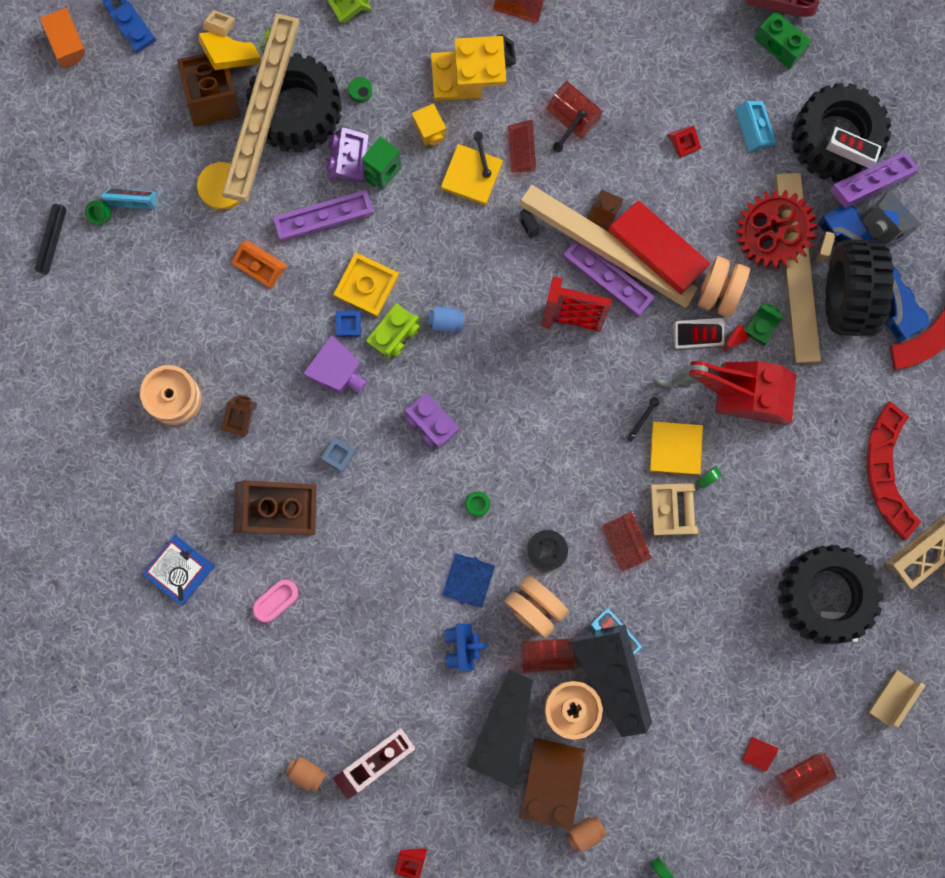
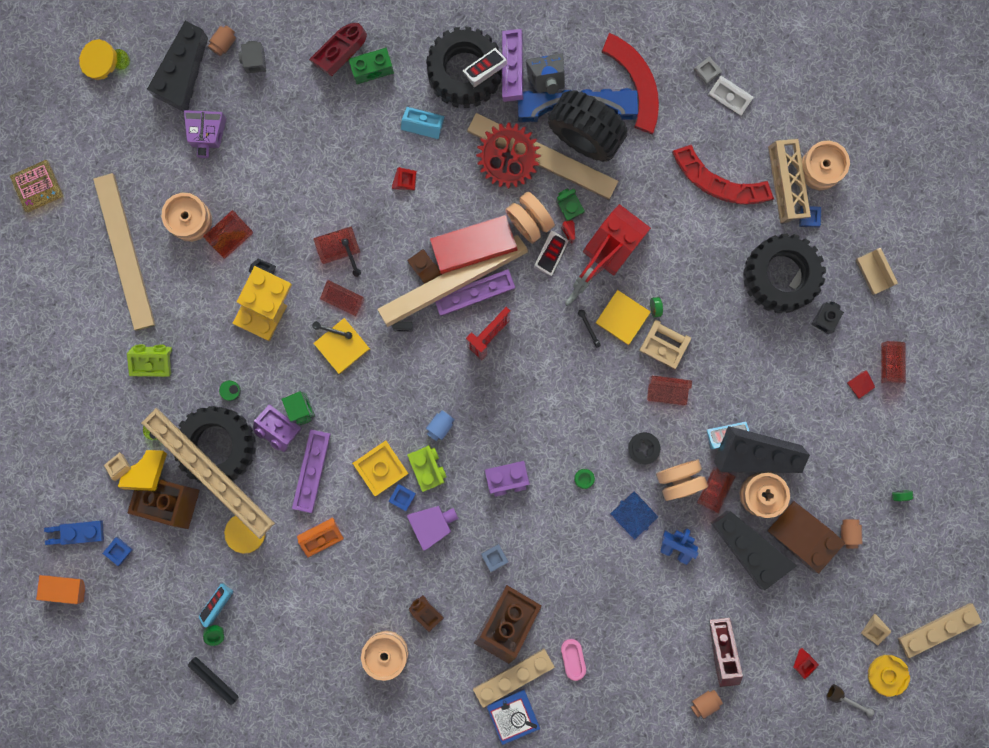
camera: 60 degrees left, 5 degrees up
yellow brick [412,103,446,146] -> none
tan tile [815,231,835,263] -> none
none -> blue tile [102,537,133,566]
none -> tan plate [473,648,555,708]
none -> blue tile [799,206,821,228]
none -> black brick [811,301,844,335]

